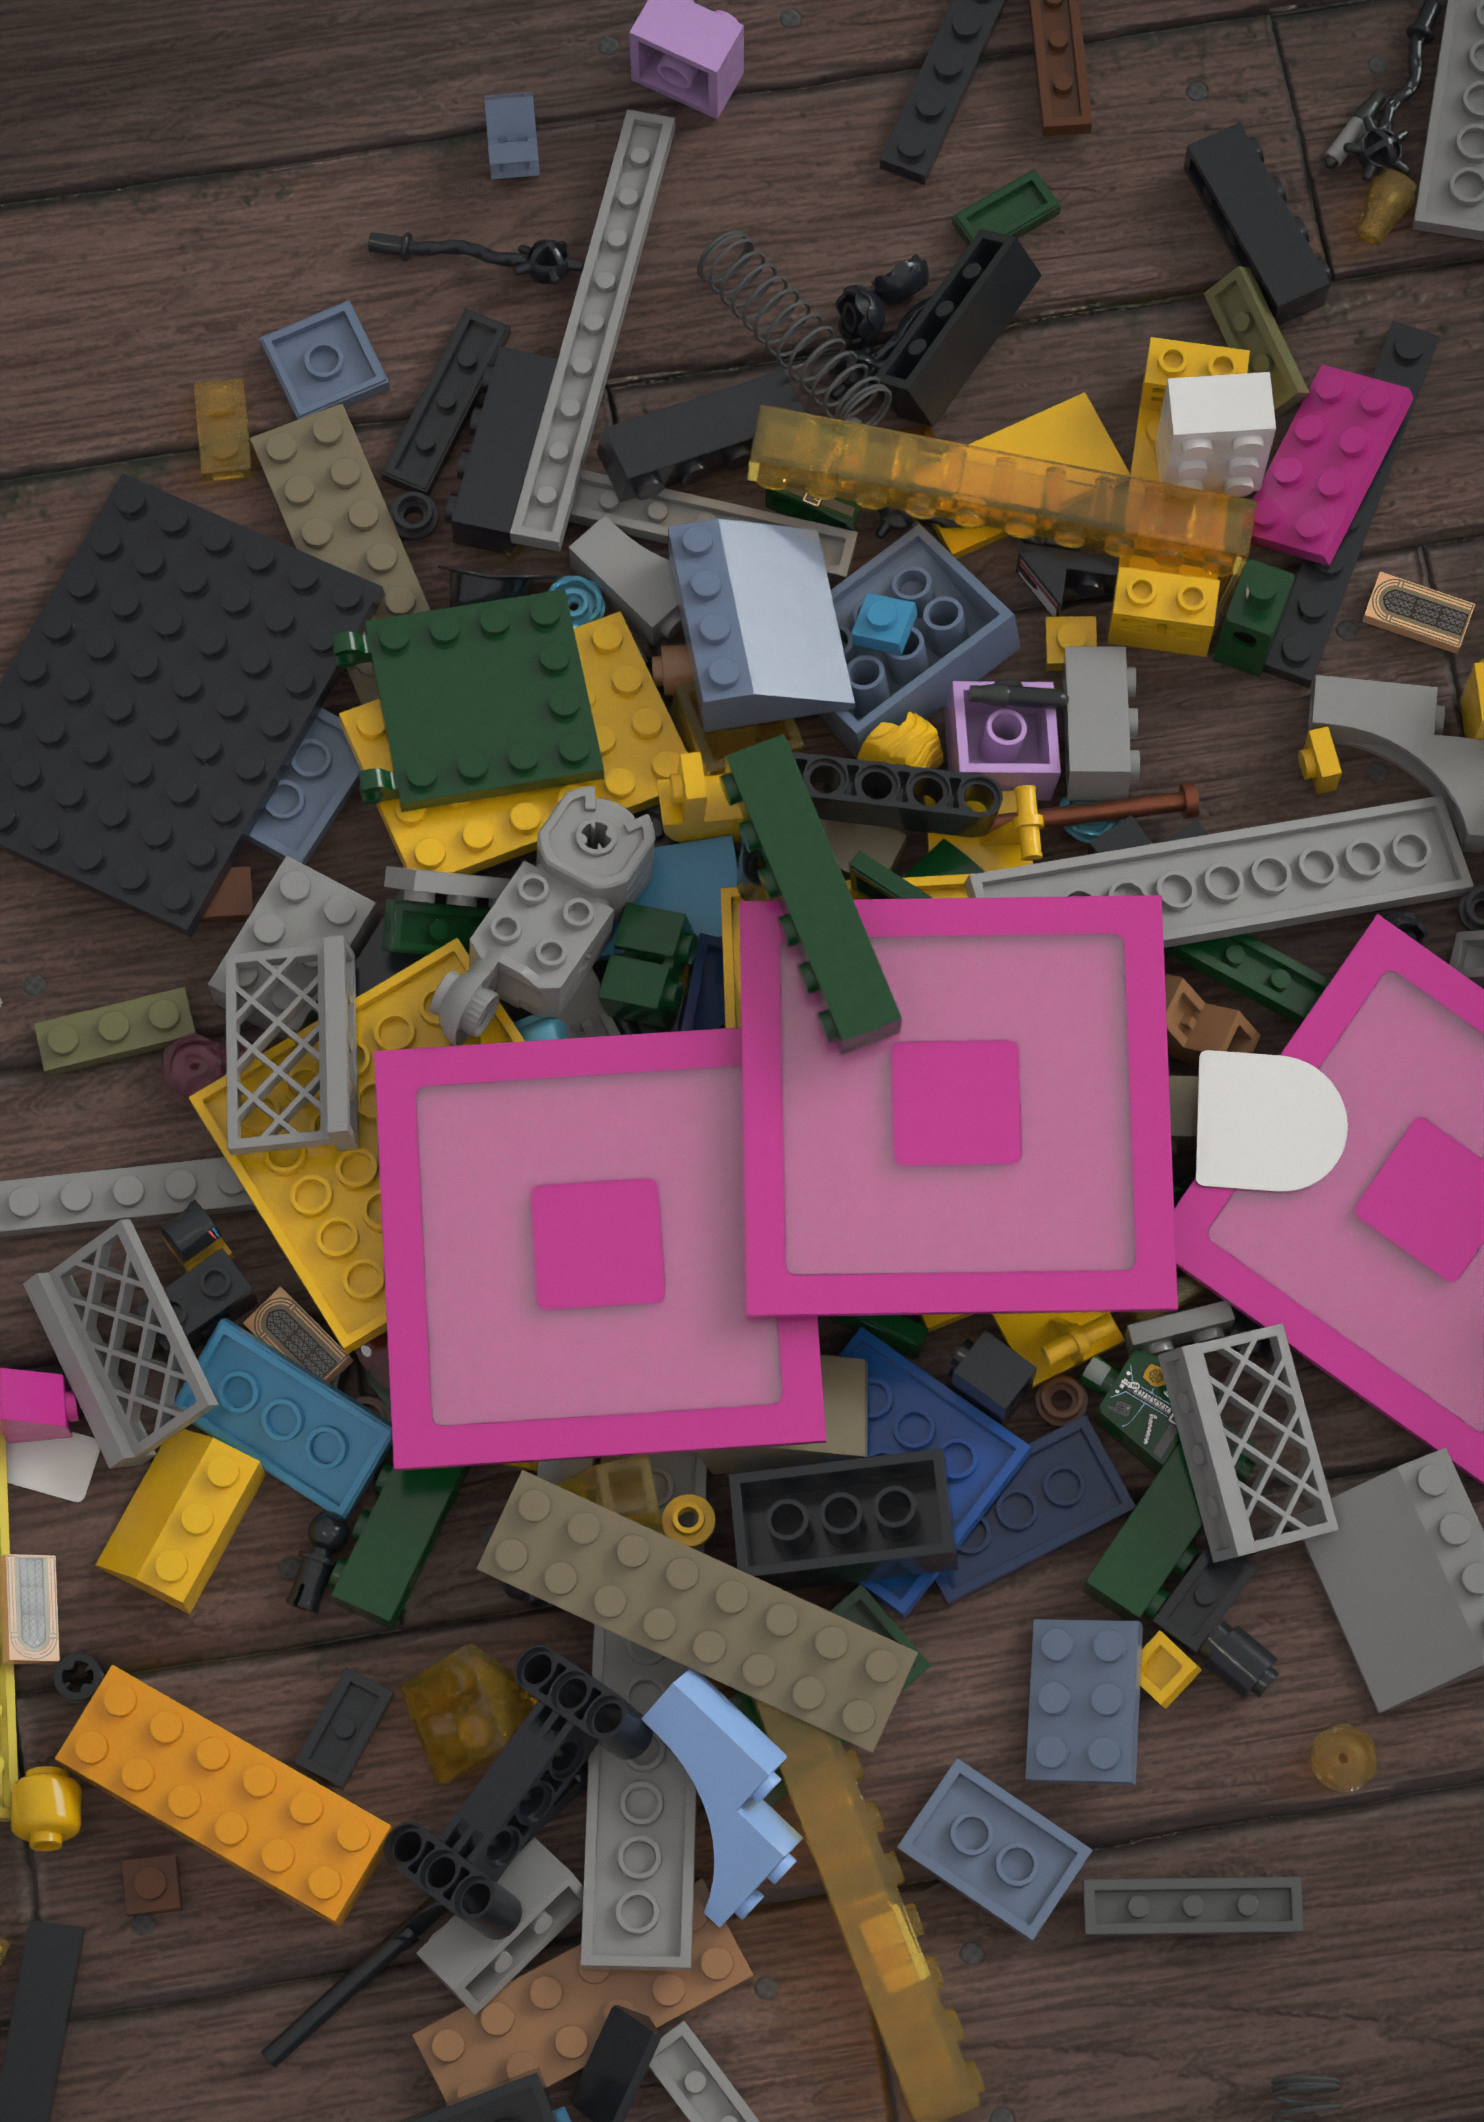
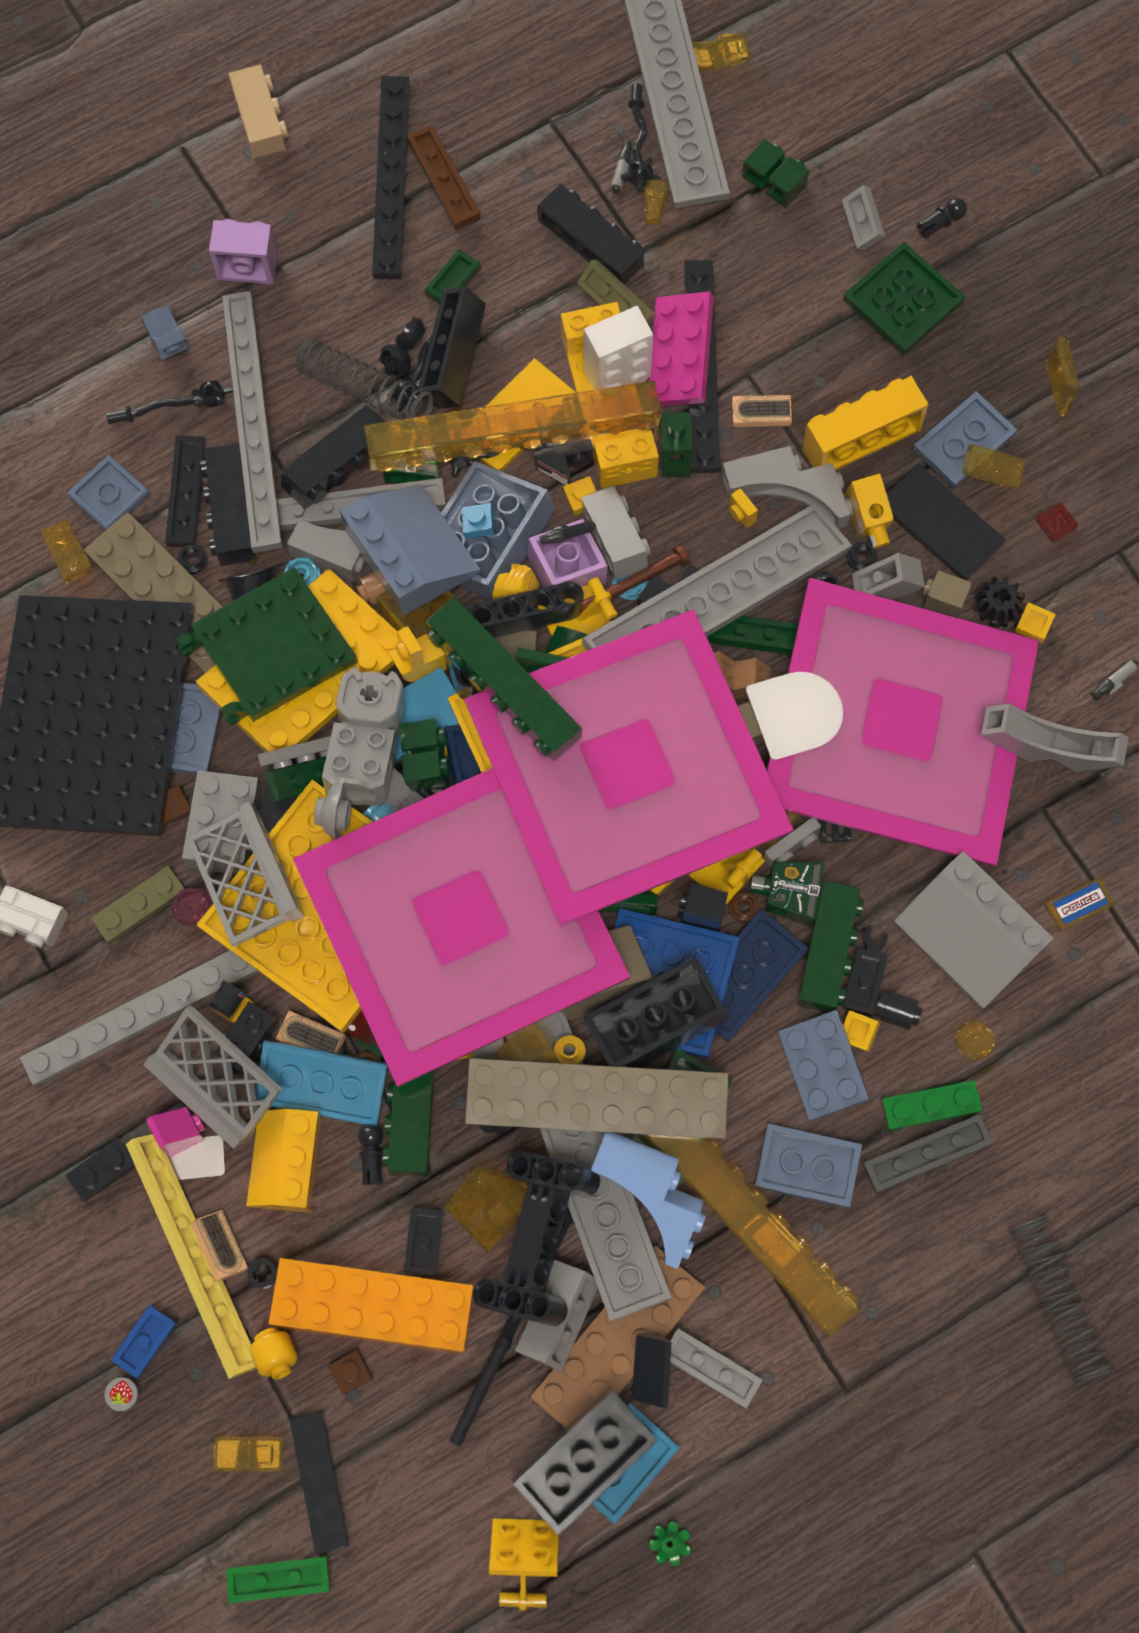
camera: 20 degrees left, 0 degrees up
light grey fence [1158,1323,1339,1563] -> none
none -> green plate [881,1080,982,1131]

